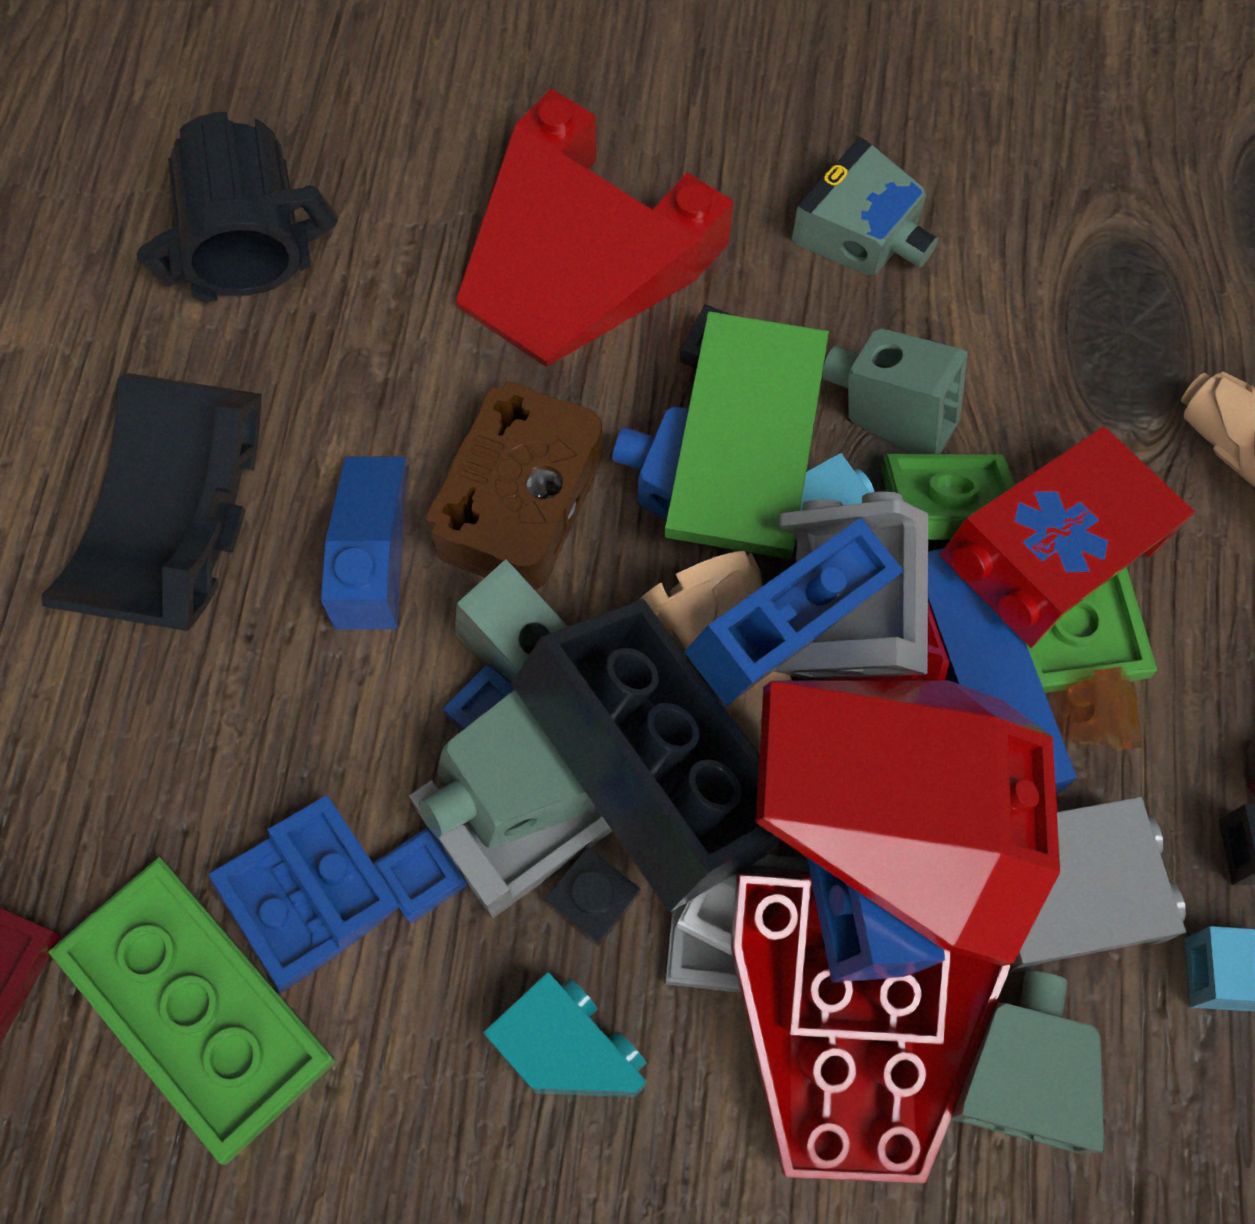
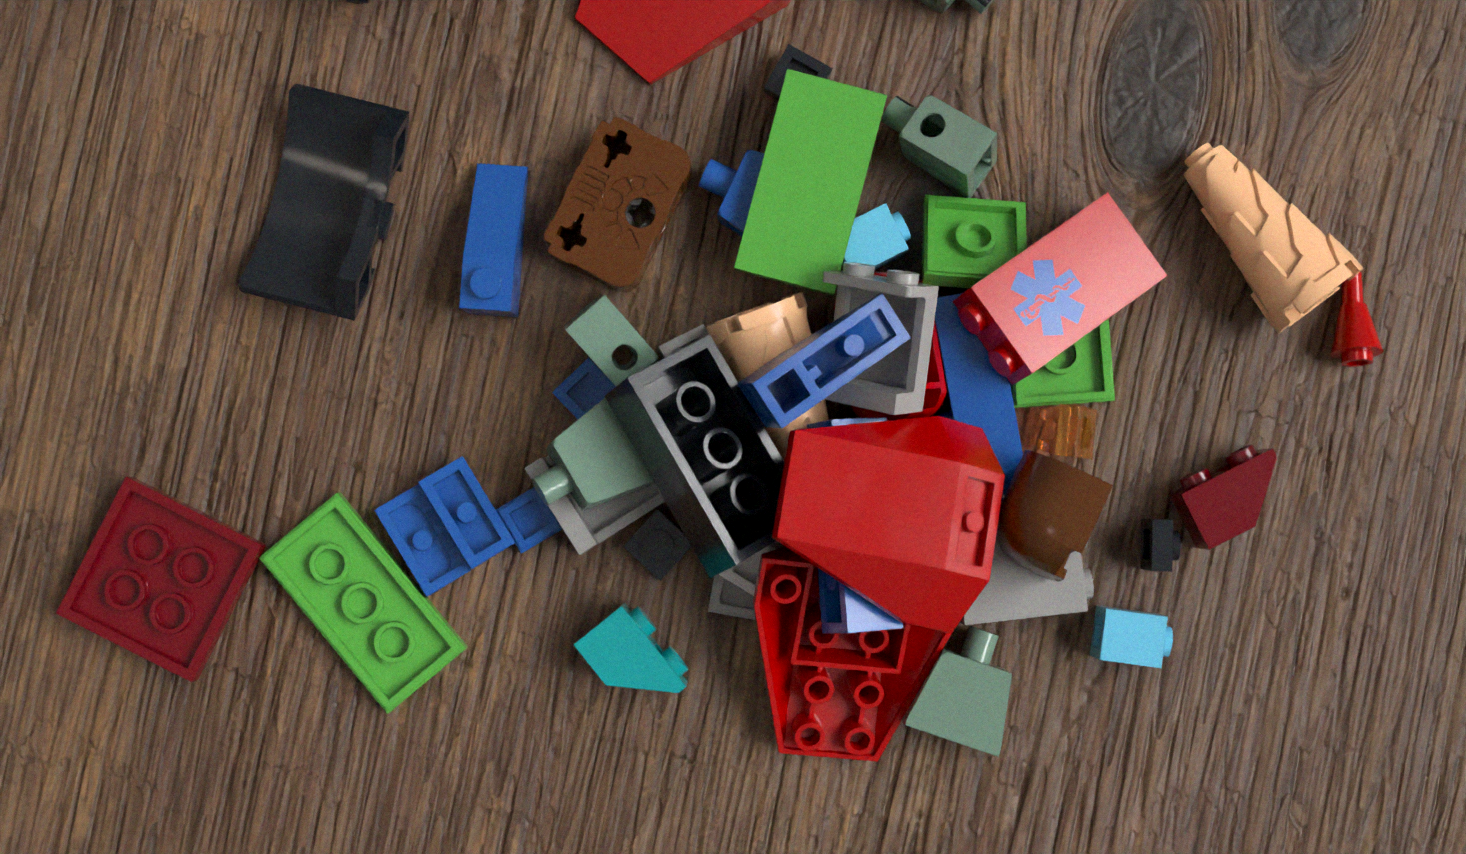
camera: 10 degrees right, 20 degrees up
none -> reddish brown brick [996,450,1113,582]

